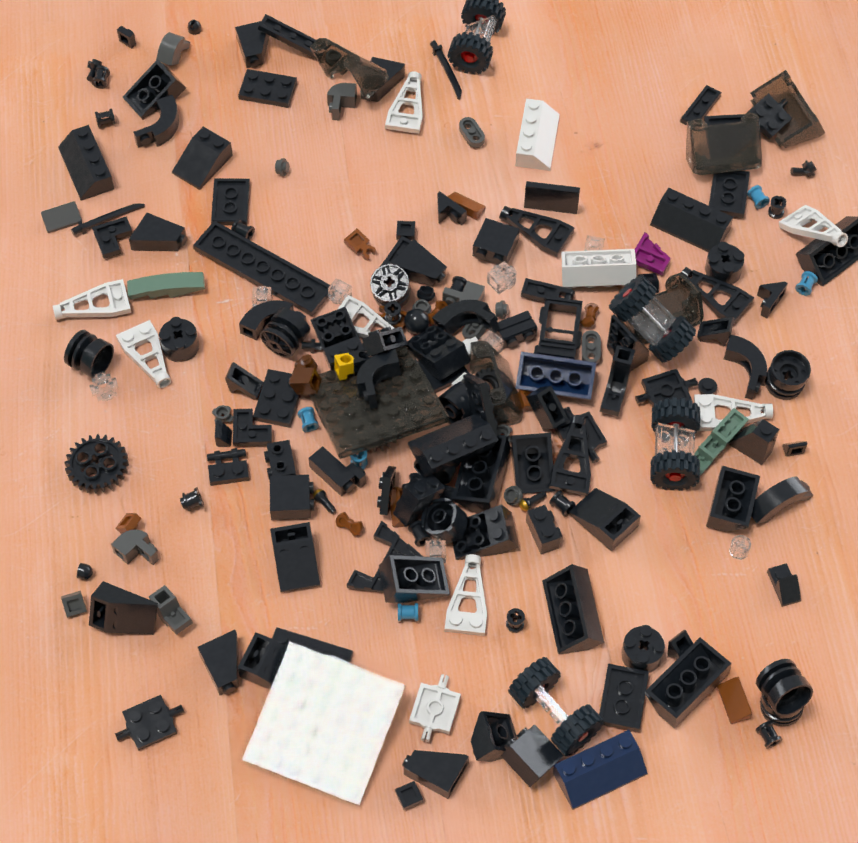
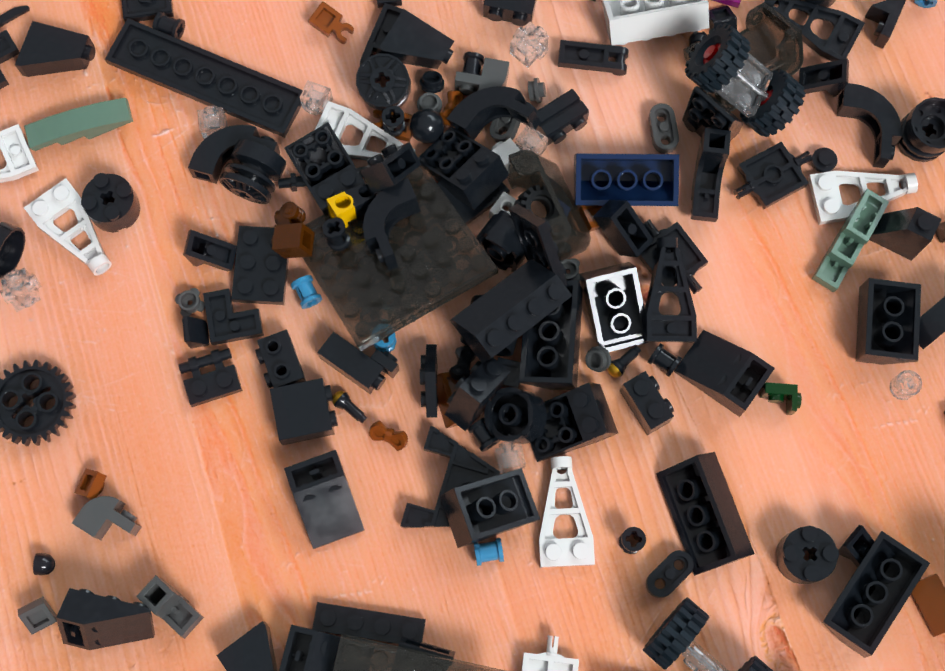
camera: 10 degrees left, 15 degrees up
black brick [180,487,204,511] -> none
black piece [534,296,583,359] -> none
dark orange piece [580,303,599,328] -> none
black plate [599,664,649,732] -> none
black plate [650,398,700,491] -> none
none -> black bush [322,217,351,251]
none -> black plate [646,550,694,598]
none -> dark green bracket [760,382,802,415]

